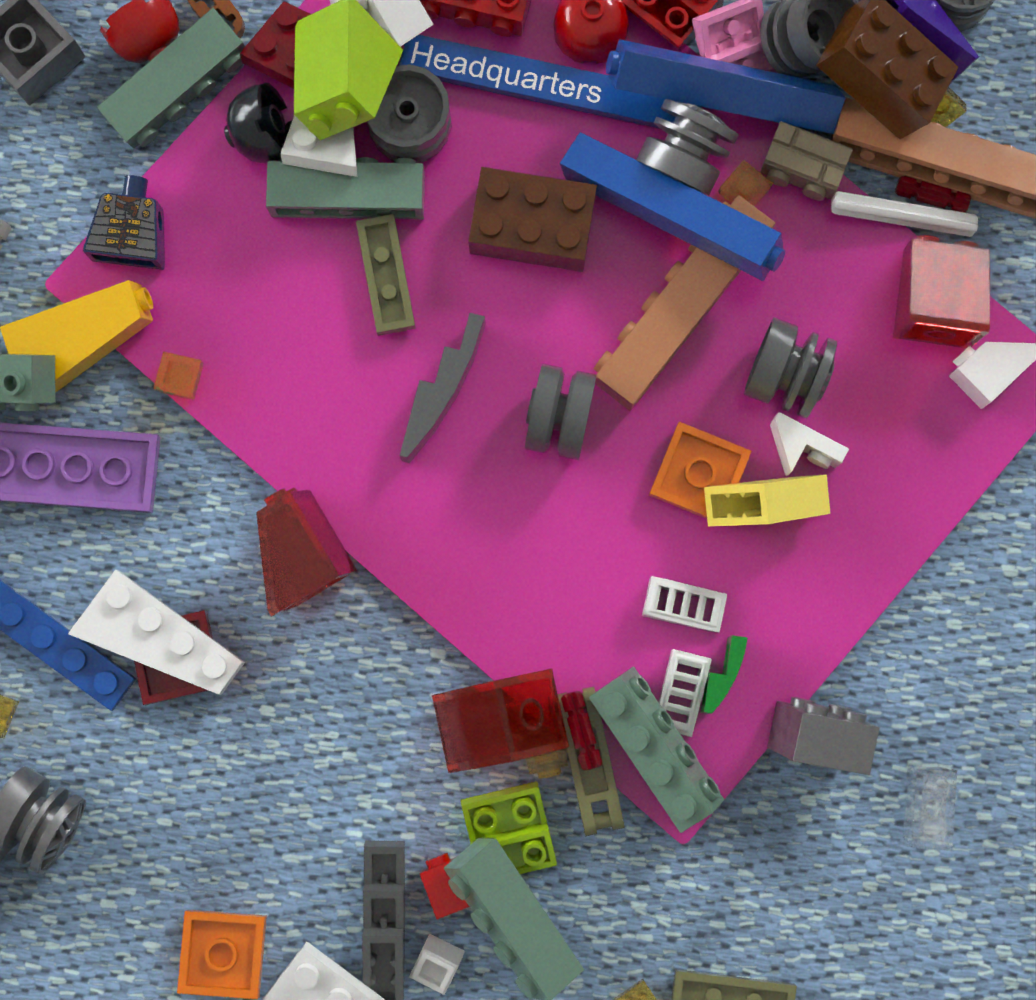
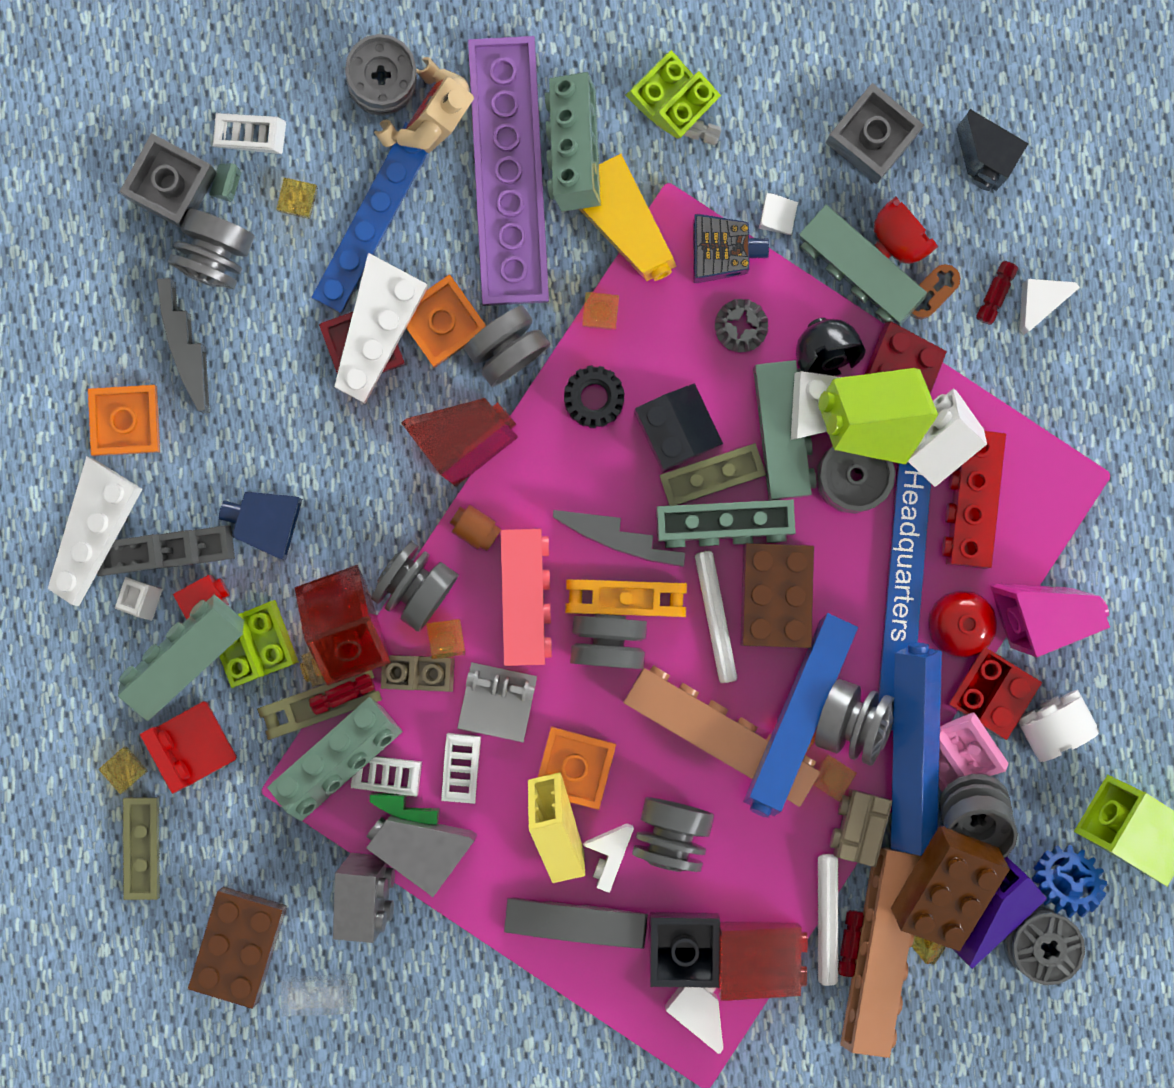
camera: 80 degrees right, 5 degrees up
none -> red bracket [140,701,237,794]
none -> dark grey slope [157,278,210,414]
none -> reddish brown brick [188,886,287,1009]
none -> dark blue torso [219,492,303,560]
none -> flat silver slope [366,815,477,897]
none -> dark grey wheel [371,541,459,632]
none -> dark tan slope [381,655,455,692]
none -> orange plate [406,274,486,368]
none -> plate [426,619,465,660]
none -> dark orange brick [450,504,501,551]
none -> light grey hinge [457,662,537,742]
none -> flat silver wheel [464,305,550,387]
none -> coral brick [501,529,552,666]
none -> dark grey slope [504,897,648,949]
none -> black tyre [564,365,625,428]
none -> light orange plate [565,579,687,617]
none -> black slope [634,383,723,472]
none -> black slope [650,912,720,988]
none -> sand green brick [656,499,795,548]
none -> white axle [695,551,737,683]
none -> dark grey gear [715,299,768,353]
none -> white slope [759,193,798,235]

